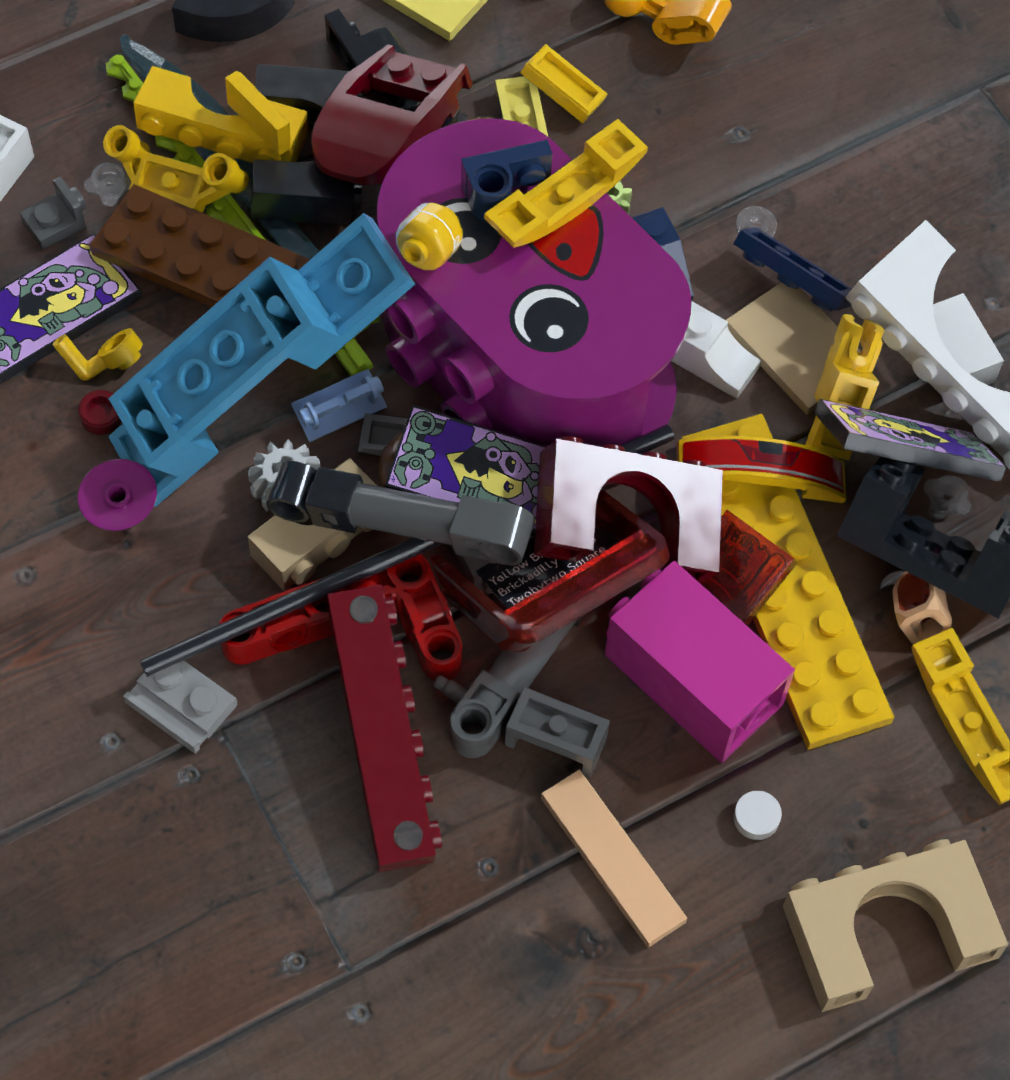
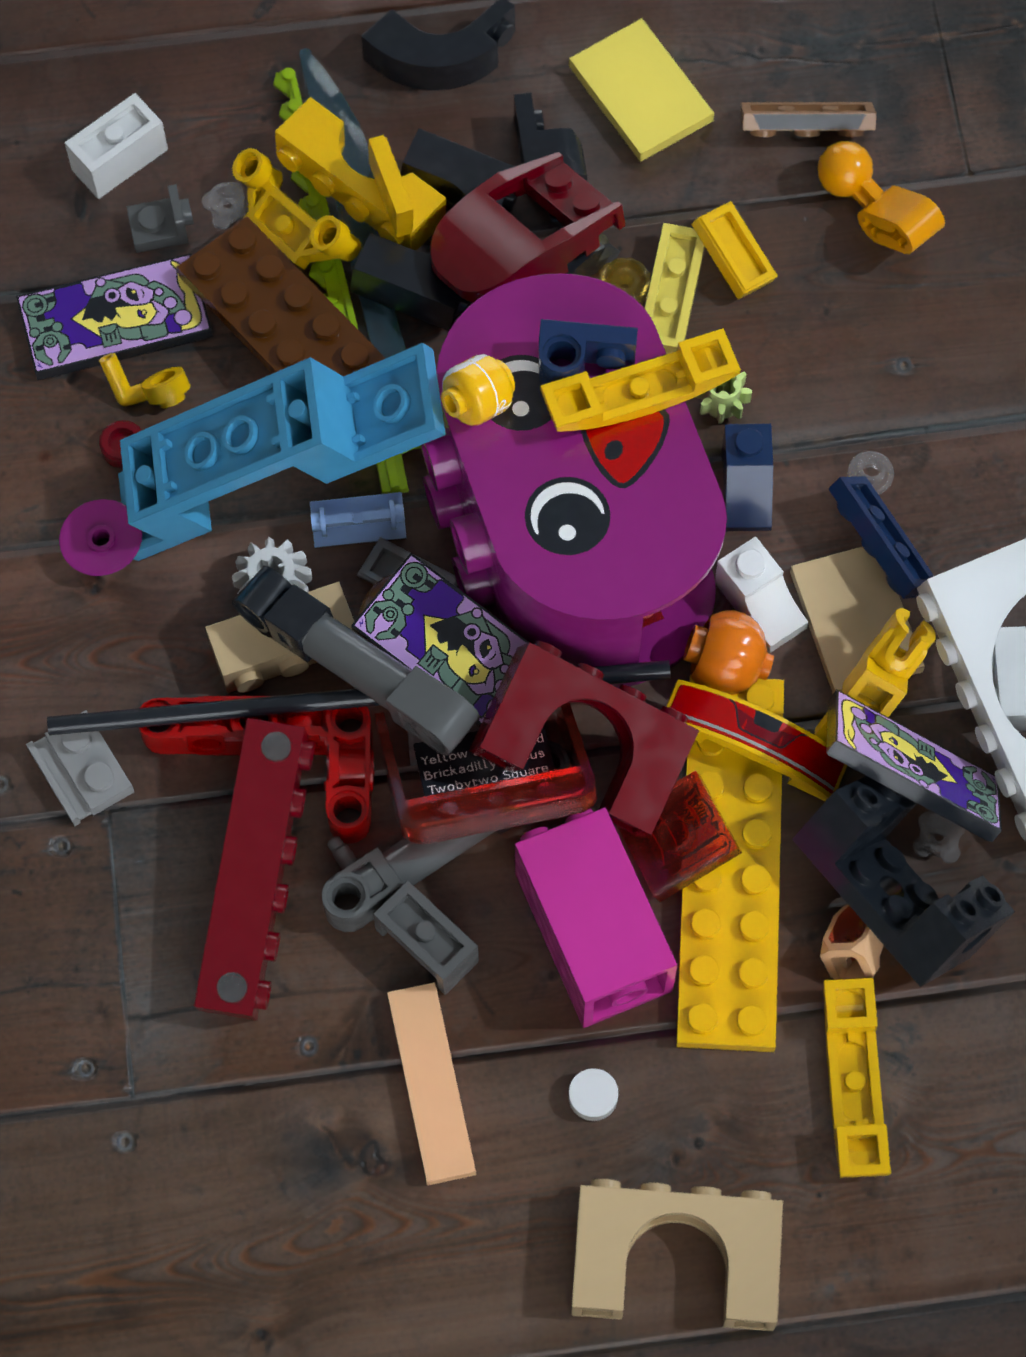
camera: 25 degrees right, 5 degrees up
none -> orange plant [683,610,774,695]

